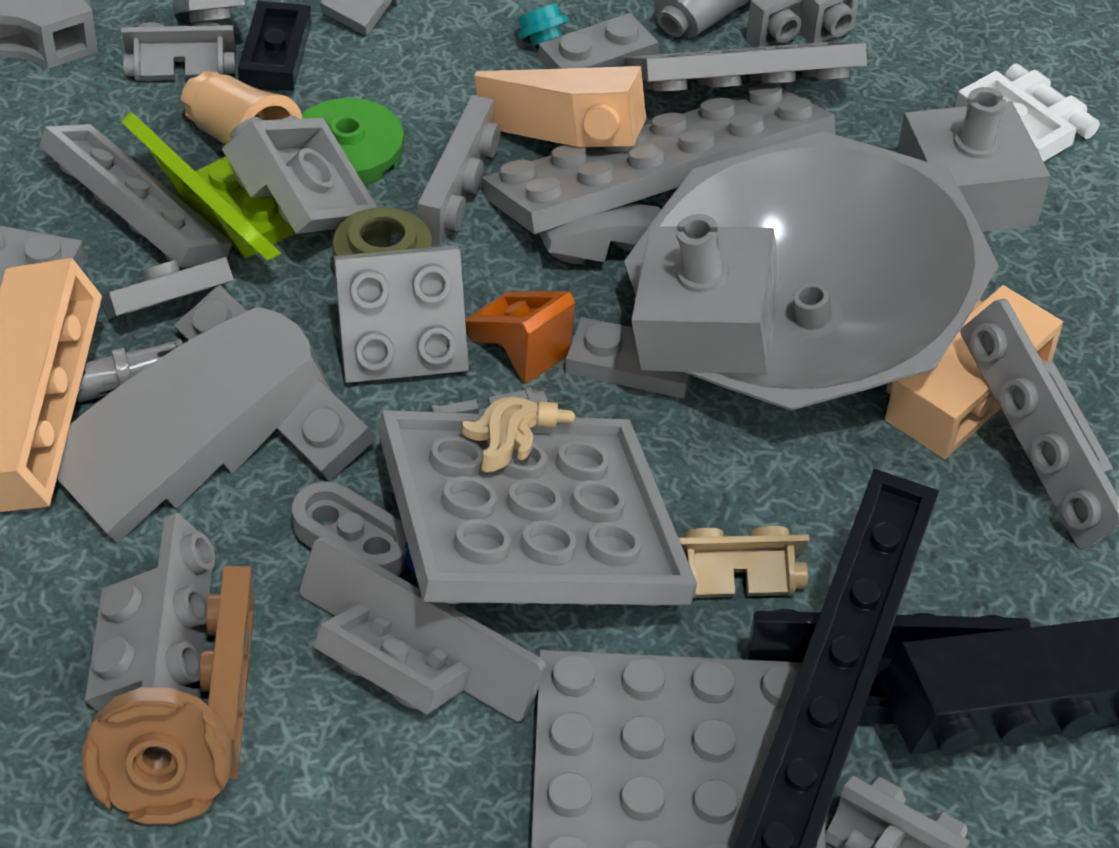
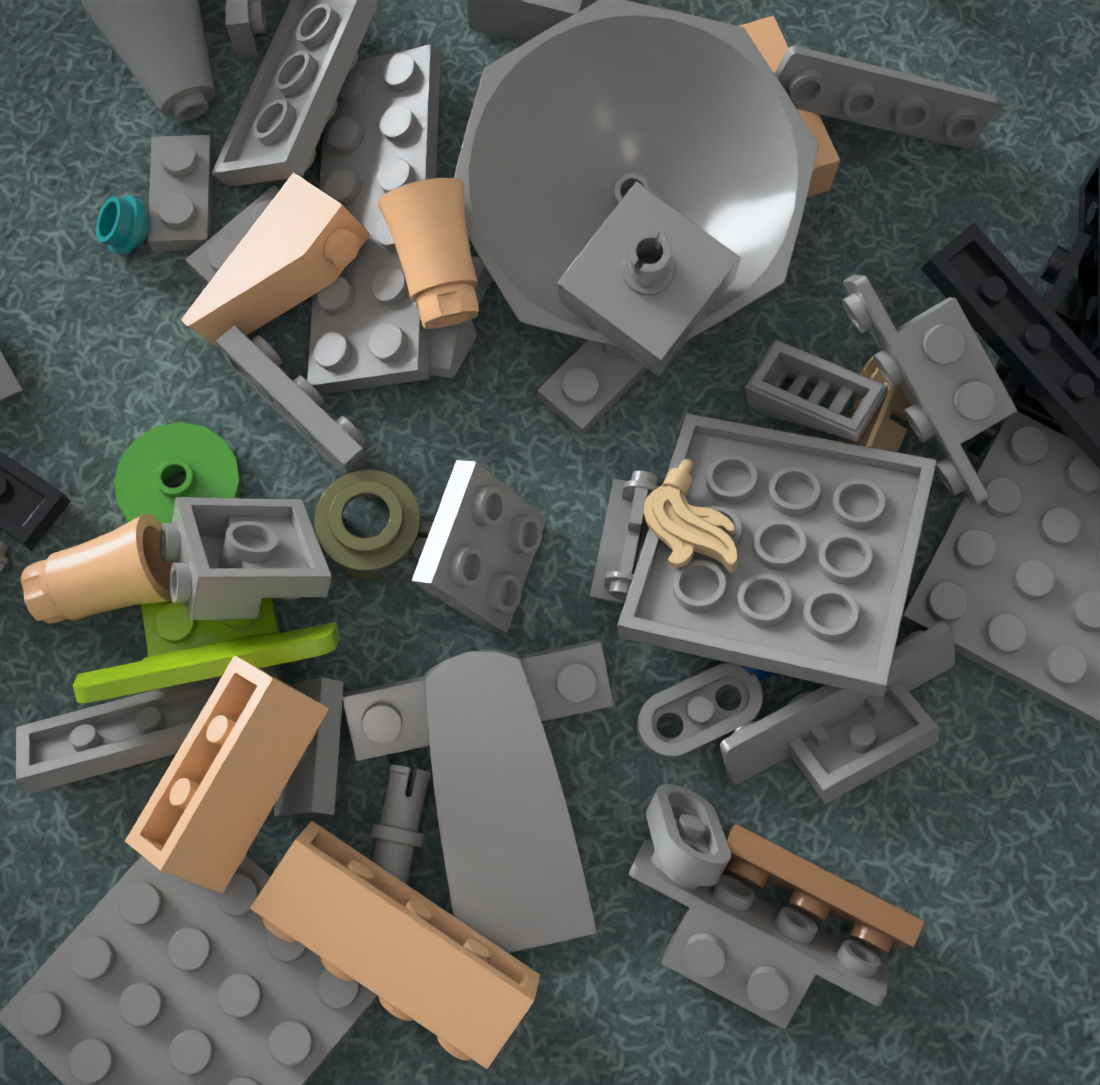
camera: 60 degrees left, 25 degrees up
medium nougat plate [81,687,232,825] -> none
orange slope [465,291,575,384] -> none
none -> light nougat brick [125,655,329,894]
none -> light nougat plant [377,178,479,329]
none -> light grey plate [645,784,731,888]
none -> light grey slope [745,339,888,442]
none -> light grey bracket [842,275,1017,505]

